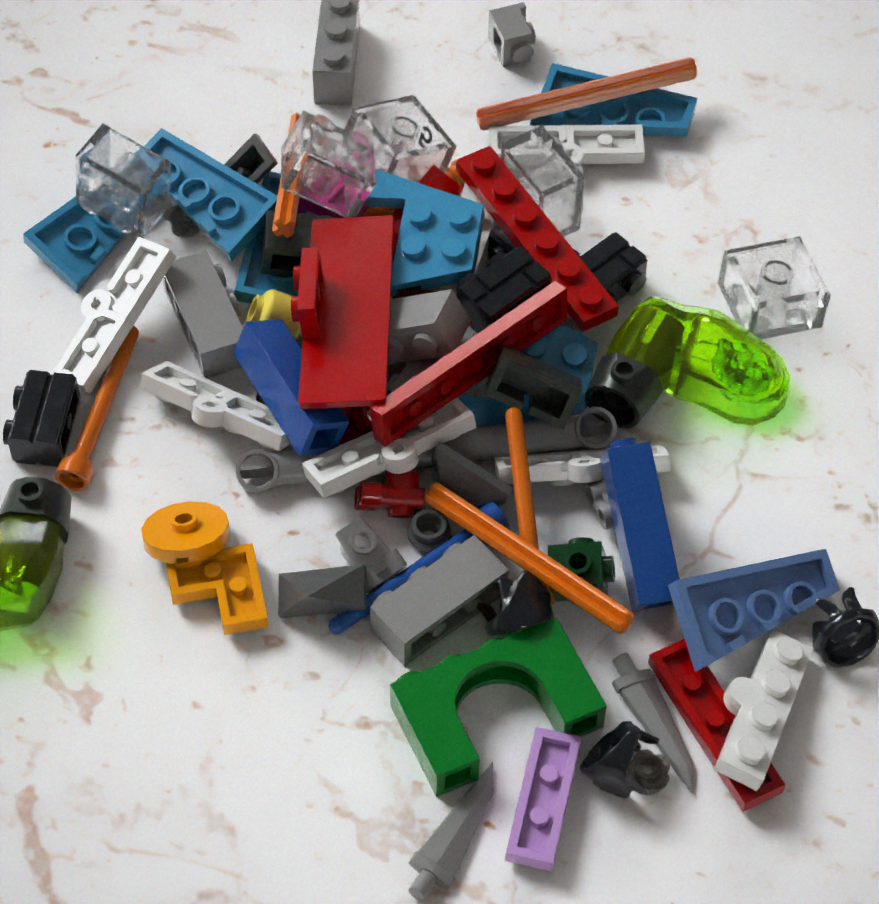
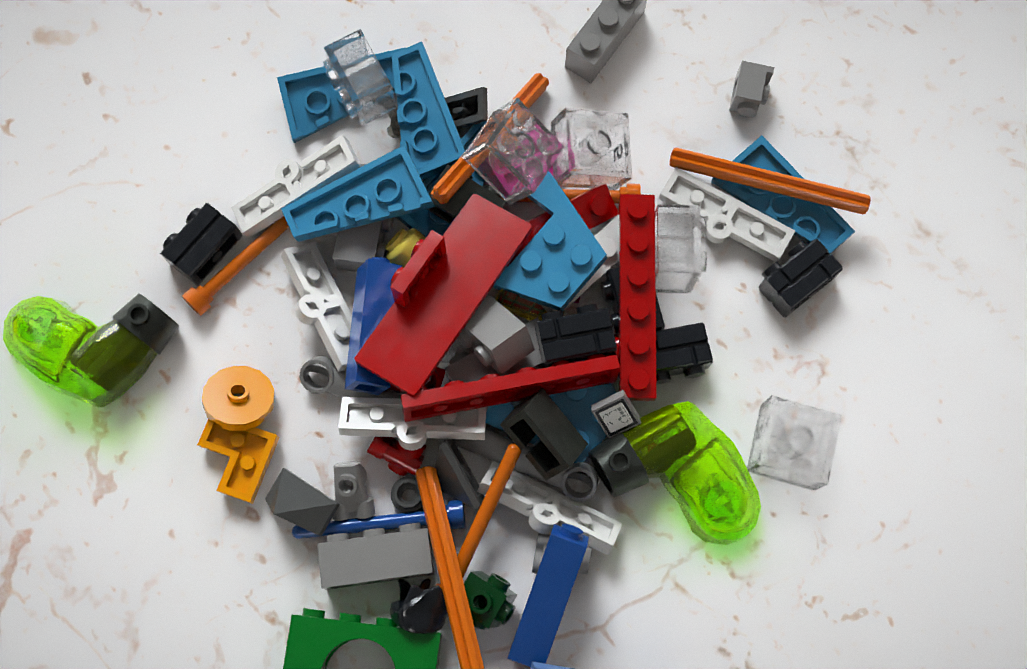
camera: 30 degrees right, 20 degrees up
none -> dark azure wing [281,145,435,242]
none -> tile [591,390,641,438]
none -> black brick [758,239,843,318]

